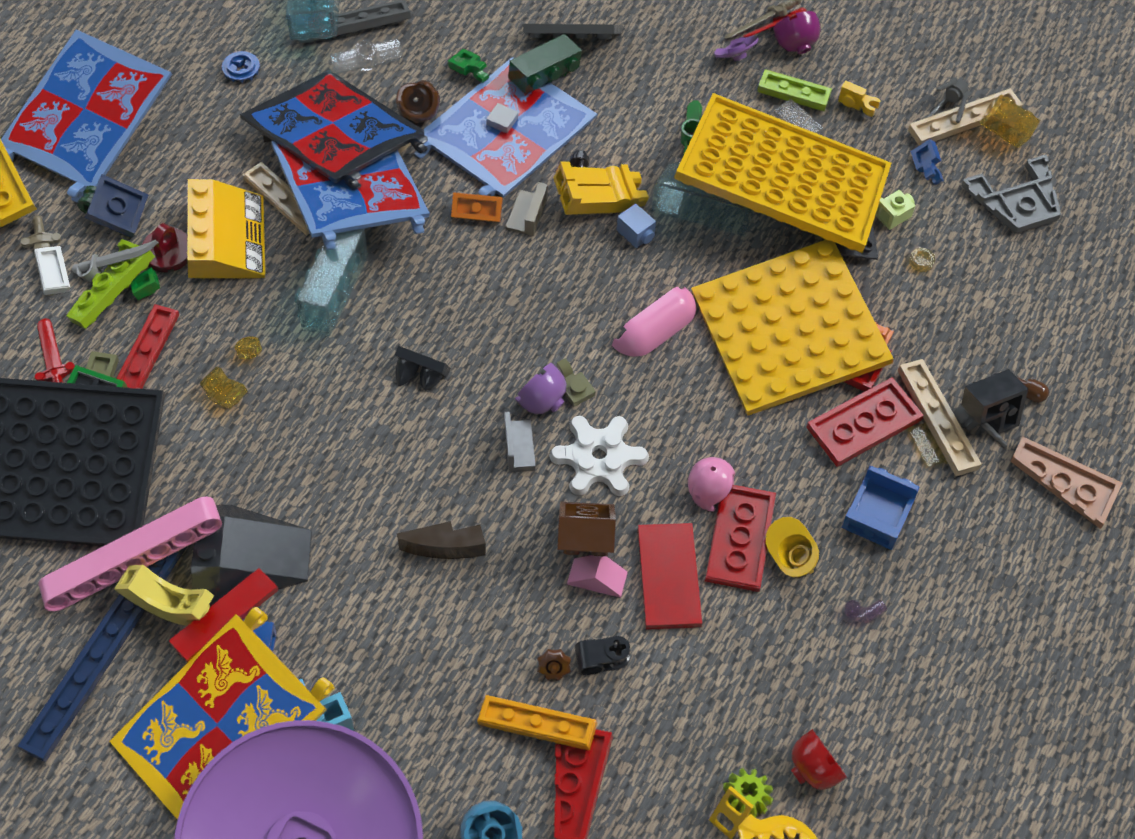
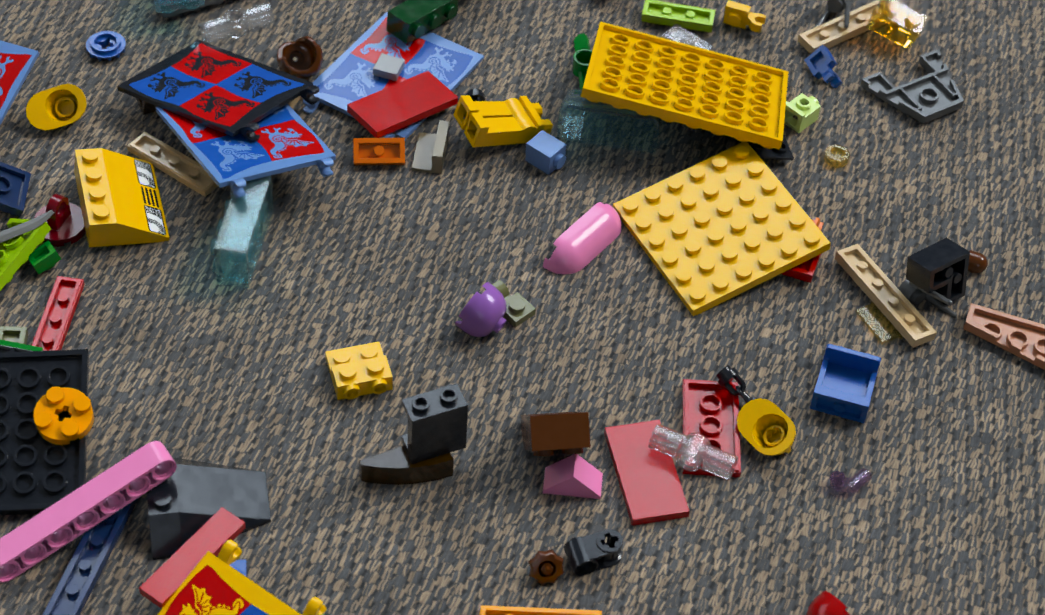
camera: 10 degrees left, 10 degrees down
light yellow arch [114,565,214,626] -> none
clear yellow bracket [200,367,248,409] -> none
clear yellow tile [235,336,262,359] -> none
black tile [395,346,451,391] -> none
green plate [447,48,489,83] -> none
flat silver panel [504,411,535,472] -> none
white plate [549,416,649,496] -> none
bright pink piece [688,457,735,512] -> none
plate [806,377,924,467] -> none
none -> yellow piece [26,84,87,130]
none -> light orange plate [33,386,94,445]
none -> yellow plate [325,341,393,400]
none -> red tile [347,71,458,138]
none -> black panel [401,384,468,464]
none -> clear piece [648,424,738,480]
none -> black piece [716,365,755,403]

